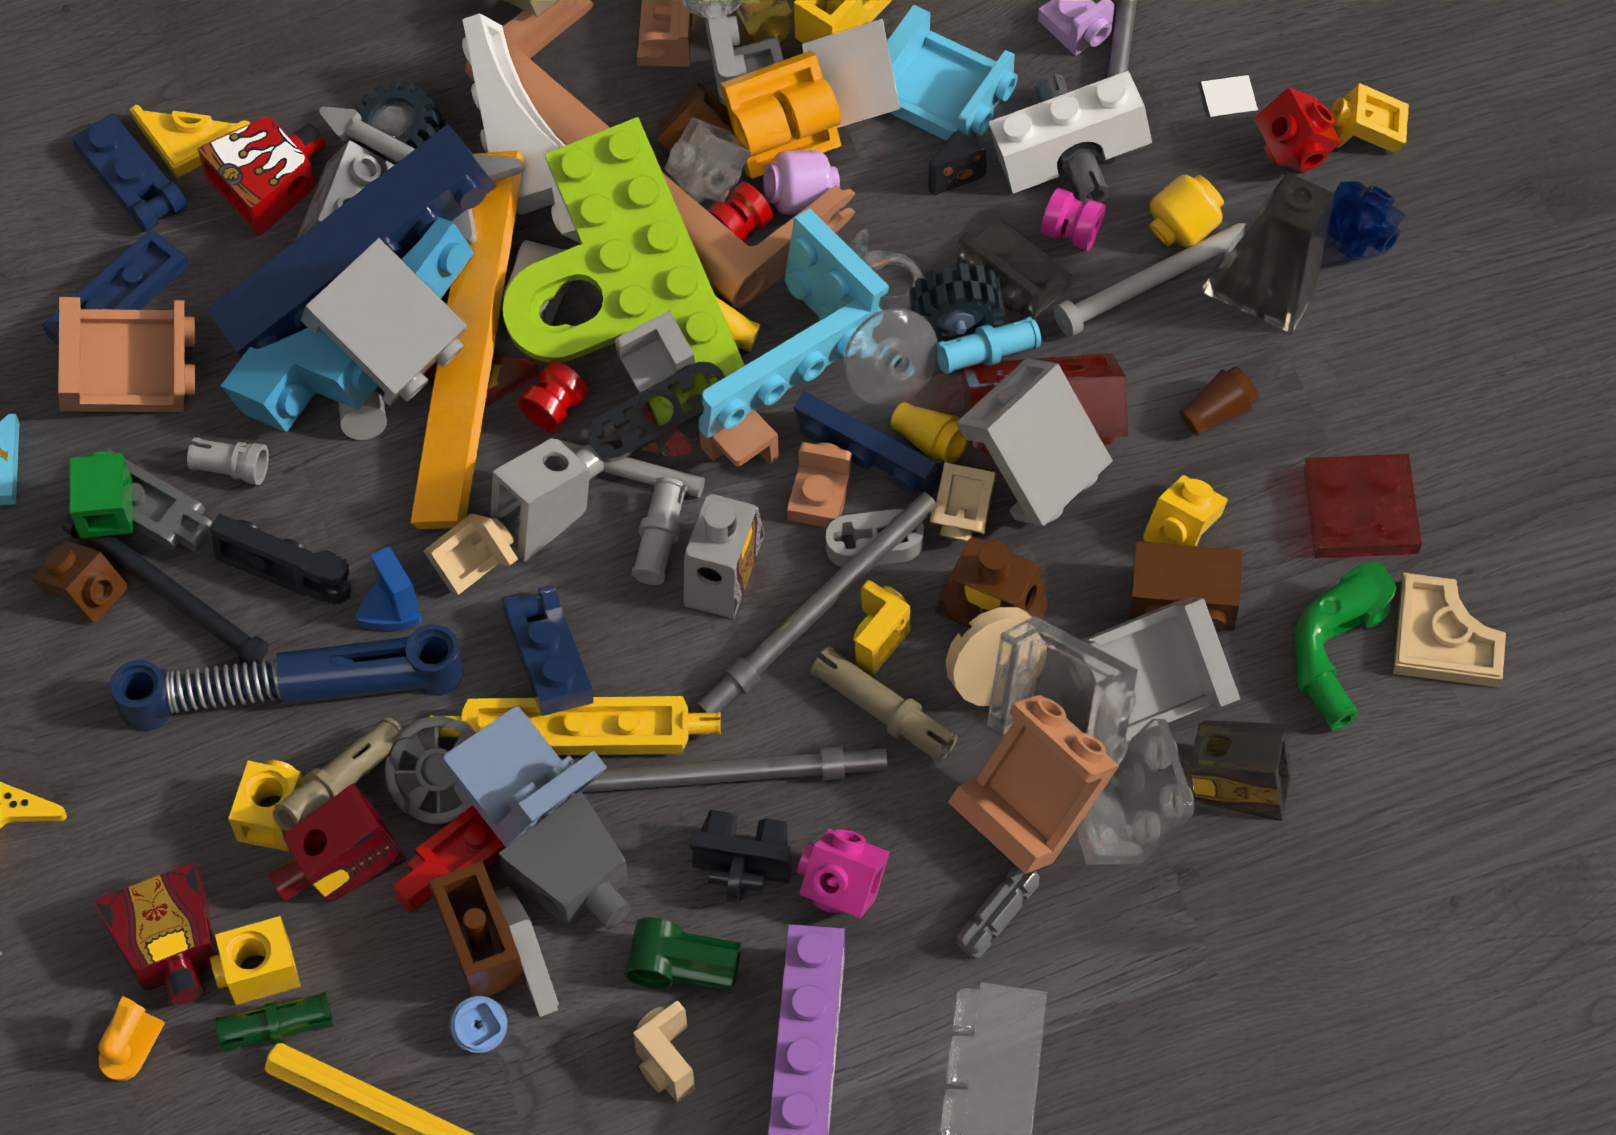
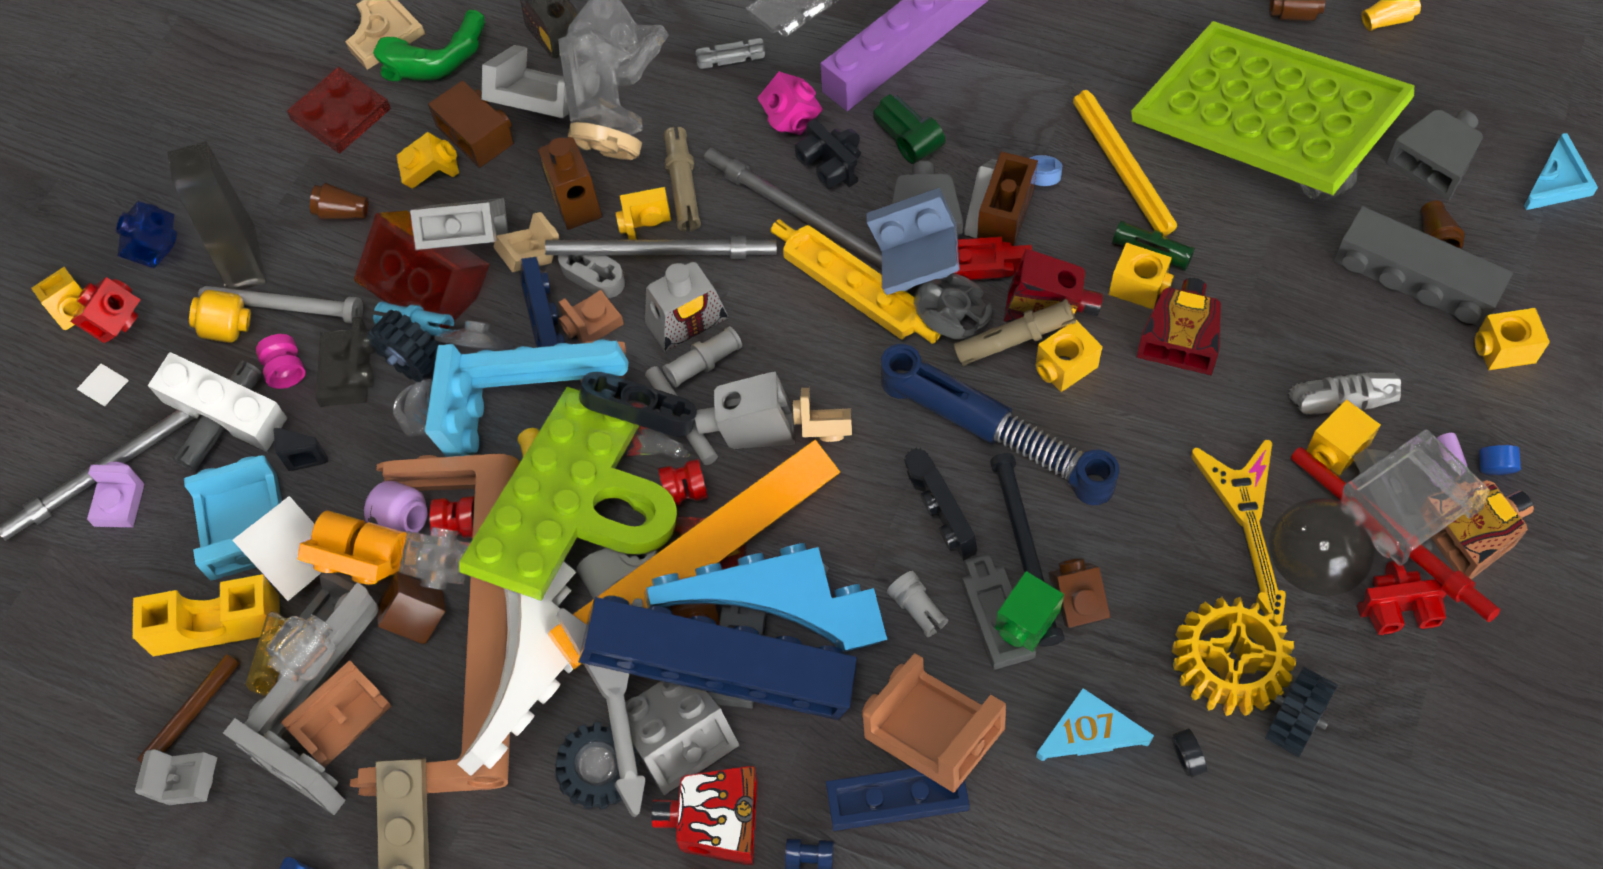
camera: 135 degrees left, 0 degrees up
light orange piece [98,996,165,1082] -> none
light grey panel [301,238,468,406] -> none
blue tile [356,546,422,631] -> none
dark blue plate [502,585,594,716] -> none
light grey panel [615,310,695,393] -> none
tan bracket [633,1001,695,1103] -> none
yellow cone [890,402,969,464] -> none
nougat panel [948,695,1119,874] -> none

